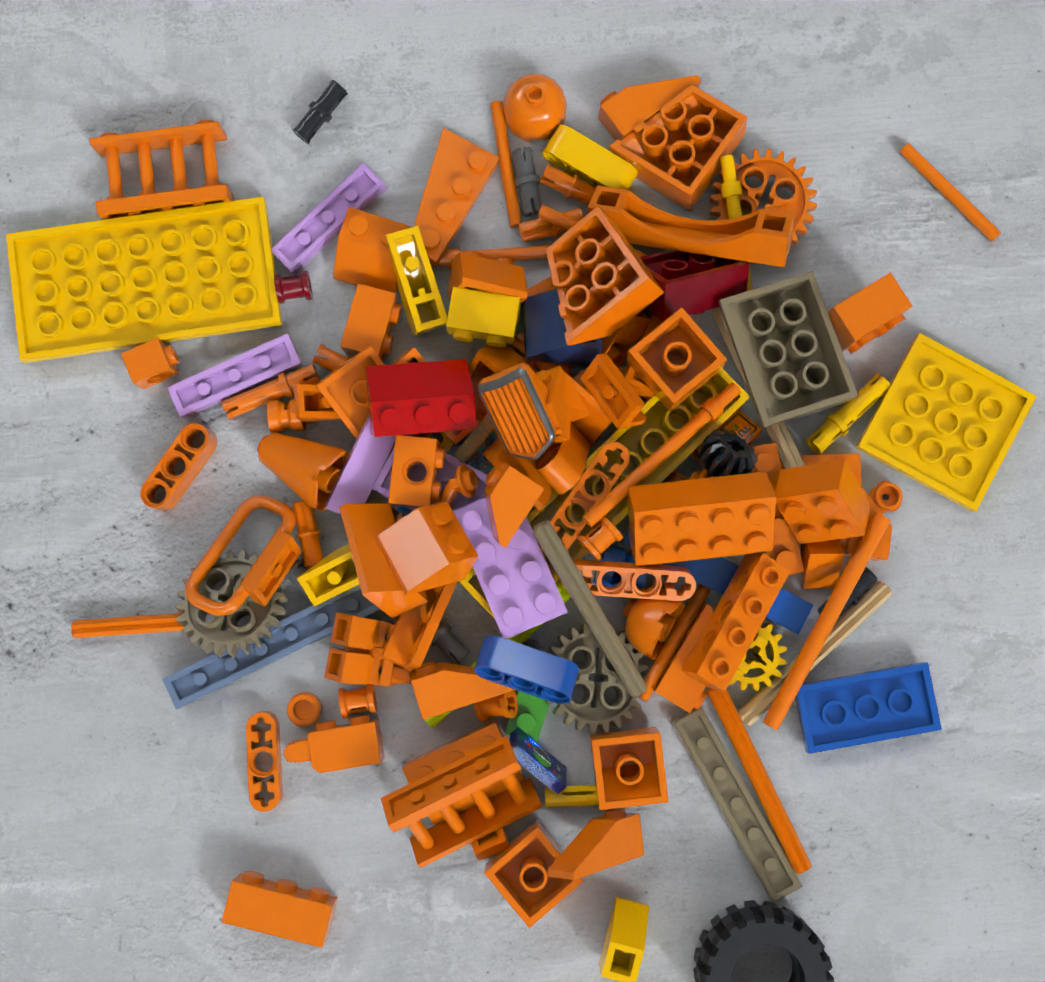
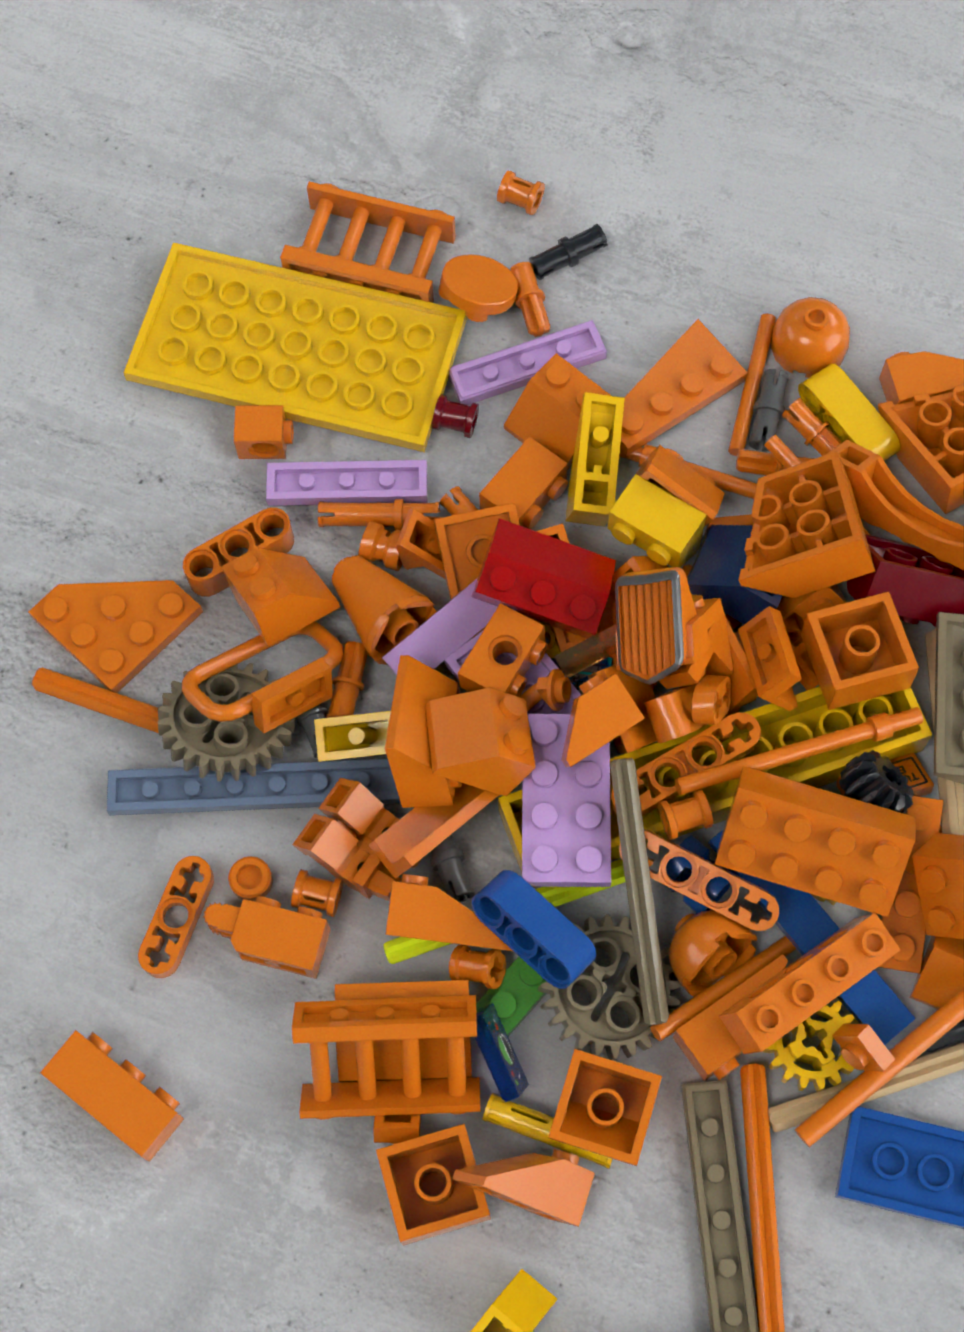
camera: 25 degrees right, 15 degrees down
none -> orange plate [28,580,203,693]
none -> orange slope [221,548,341,647]
none -> orange tile [438,254,518,322]
none -> orange bush [497,170,545,215]
none -> orange axle [510,262,550,337]
none -> orange beam [692,675,731,725]
none -> orange plate [832,1024,895,1072]

